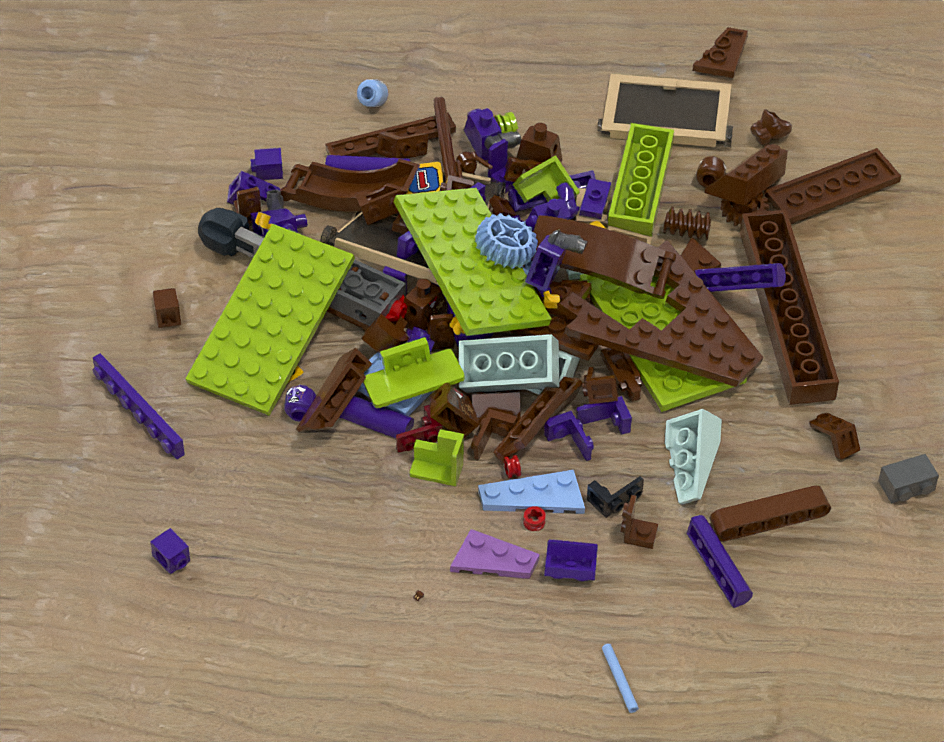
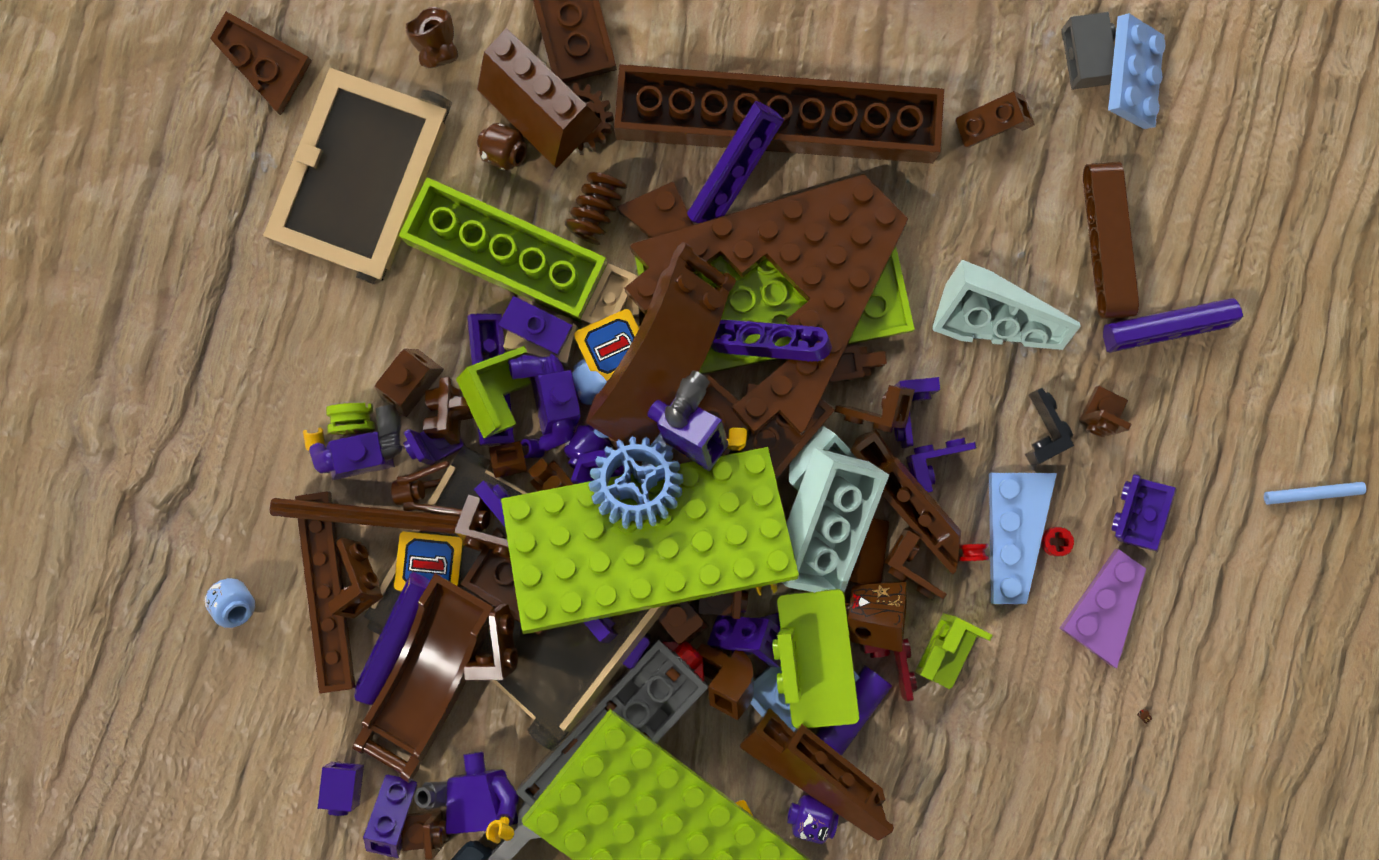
camera: 80 degrees left, 35 degrees up
none -> dark purple beam [711,320,832,361]
none -> light blue plate [1108,13,1166,129]

